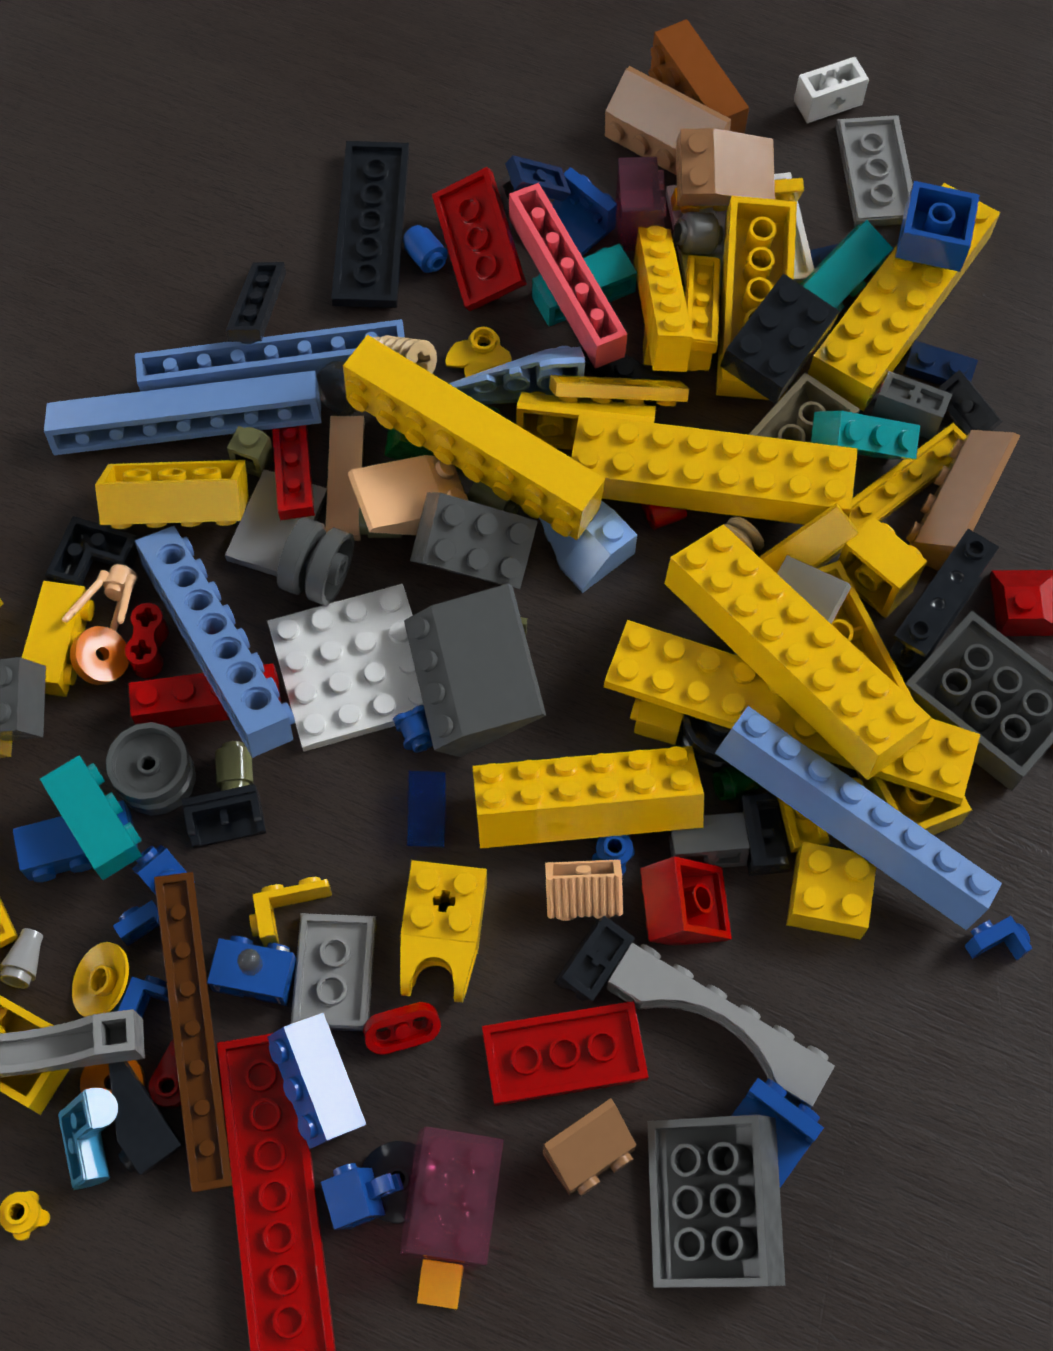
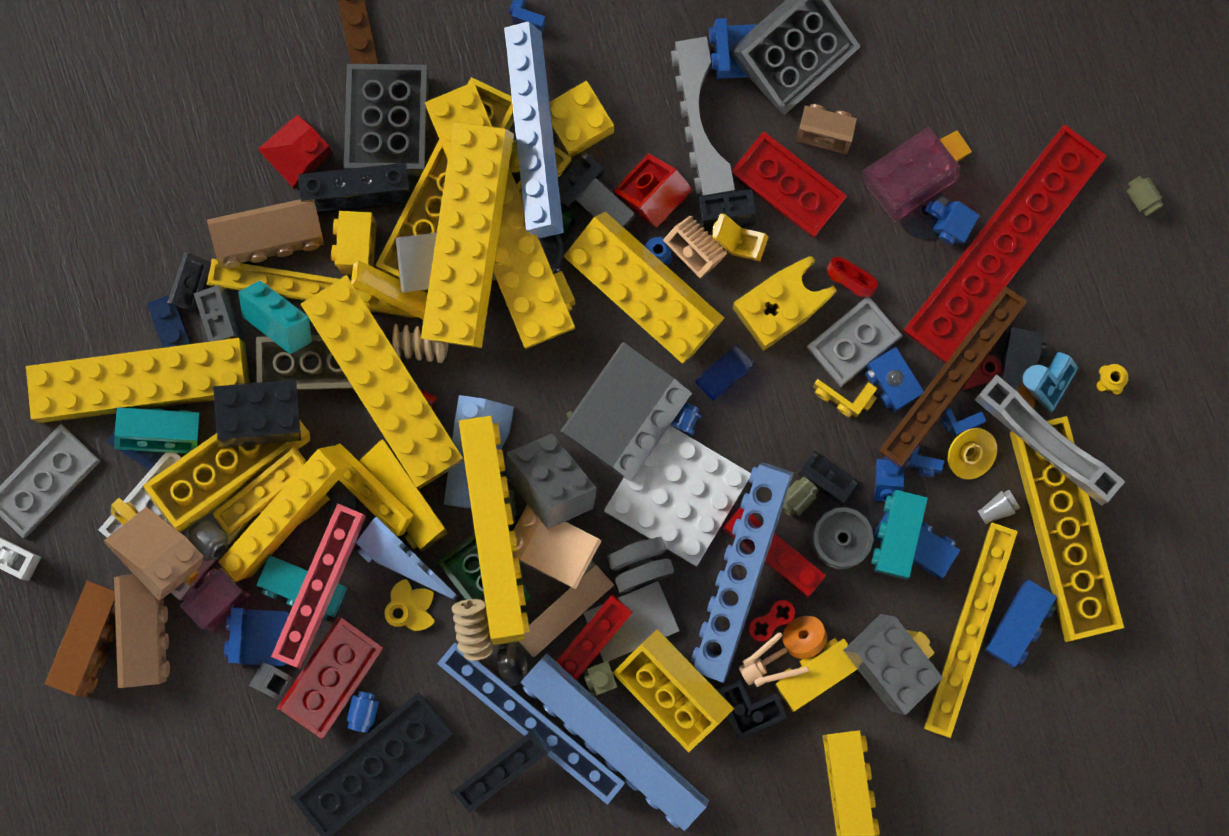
camera: 130 degrees left, 15 degrees up
brick [267,1013,367,1149] -> none
dark blue plate [505,155,571,201] -> none
blue brick [895,181,980,272] -> none
none -> yellow bracket [712,214,769,261]

